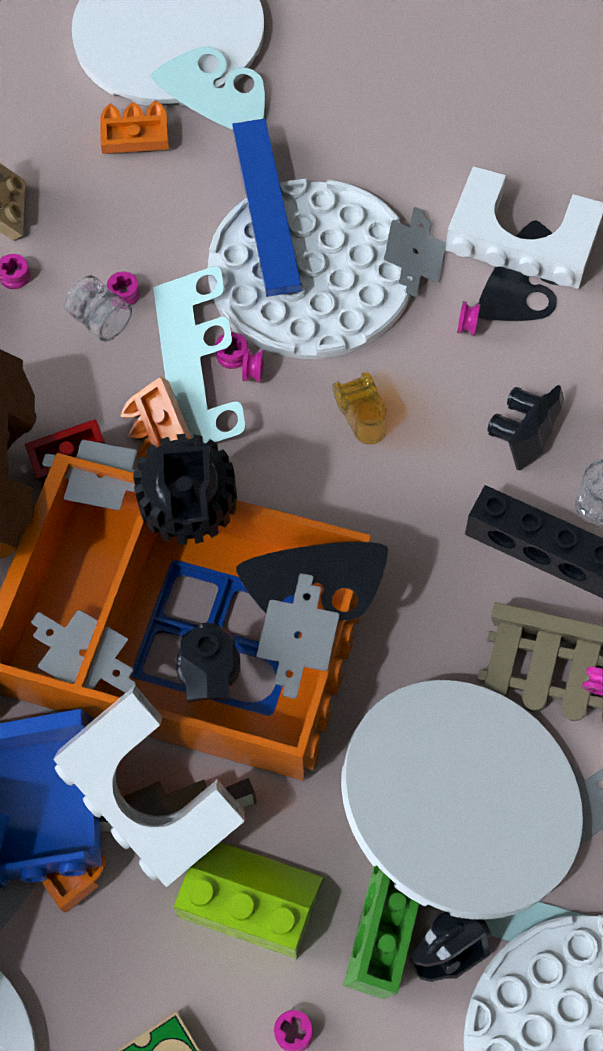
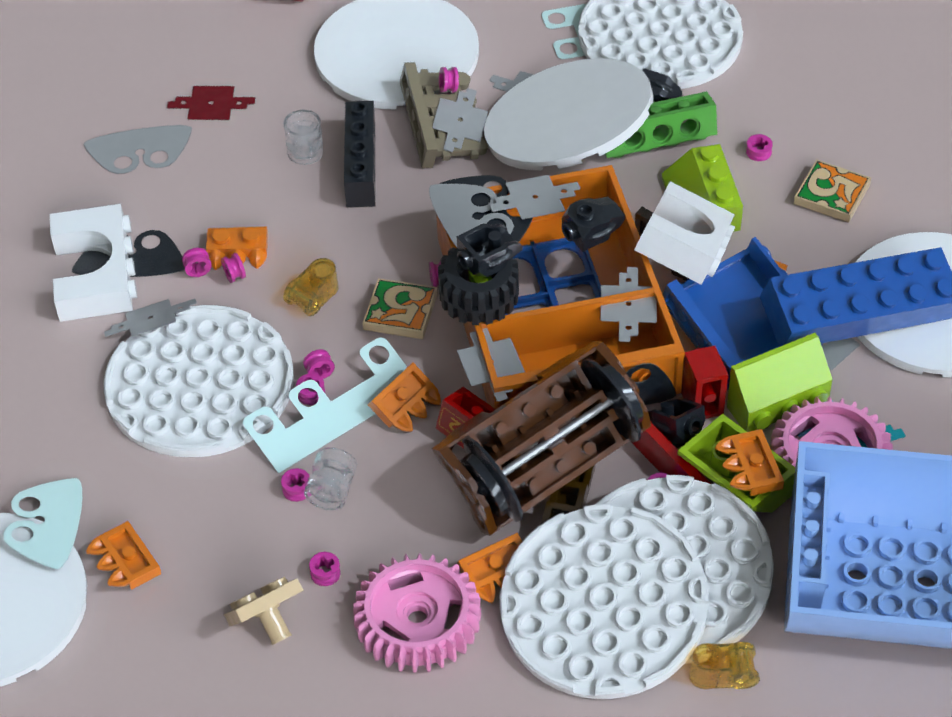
camera: 120 degrees left, 15 degrees down
blue tile [232,118,301,297] -> none
black connector [487,385,564,471] -> none
none -> orange plate [206,226,268,270]
none -> dark pink bush [221,253,246,283]
none -> tile [363,278,437,339]
none -> light grey piece [429,184,514,247]
none -> light grey piece [432,88,488,152]

